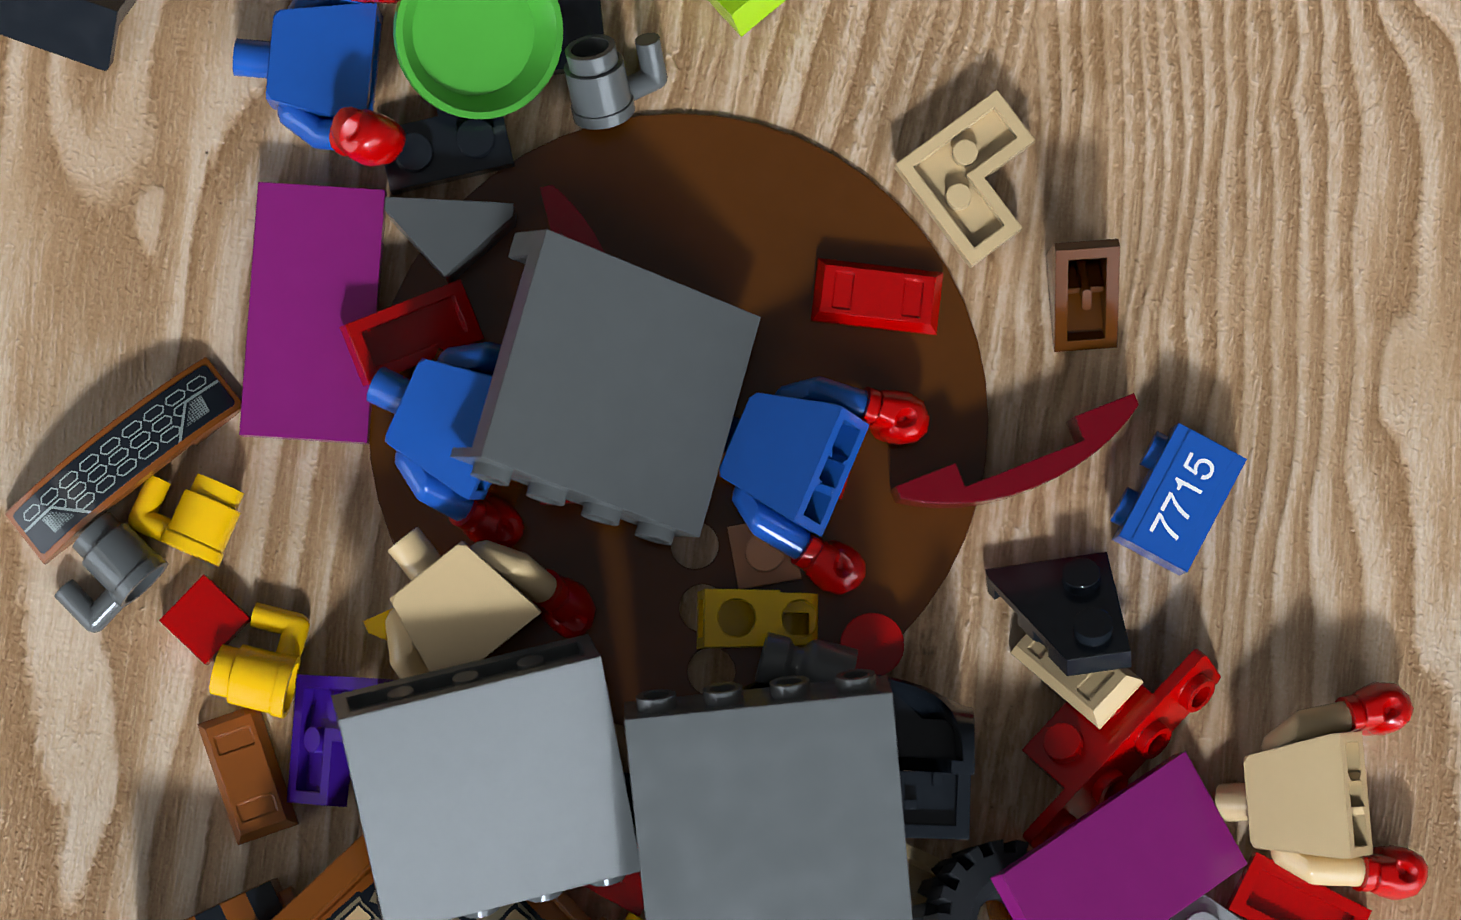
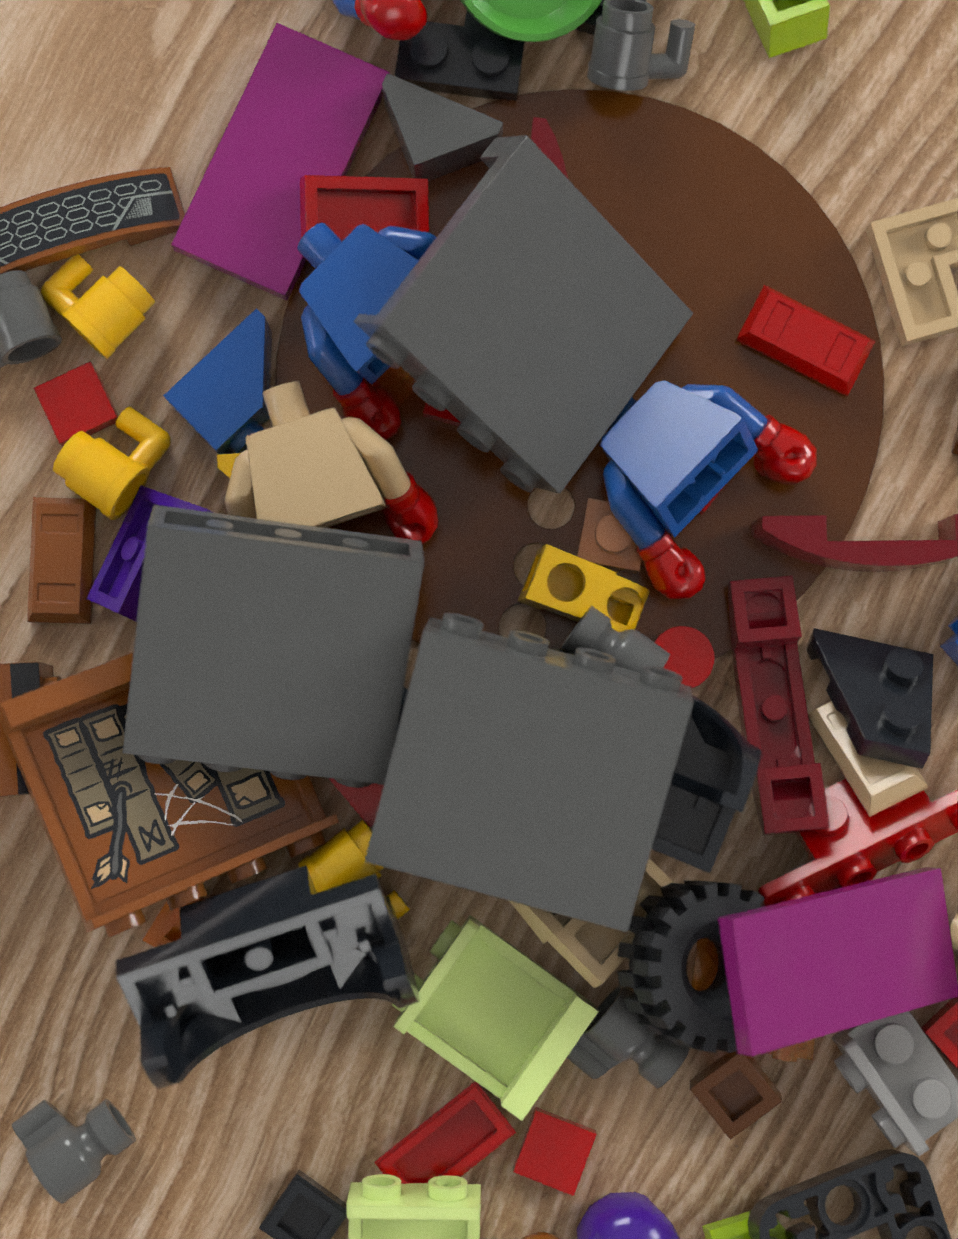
camera: 25 degrees right, 0 degrees up
none -> blue slope [163,308,272,455]
none -> dark red slope [728,575,830,836]

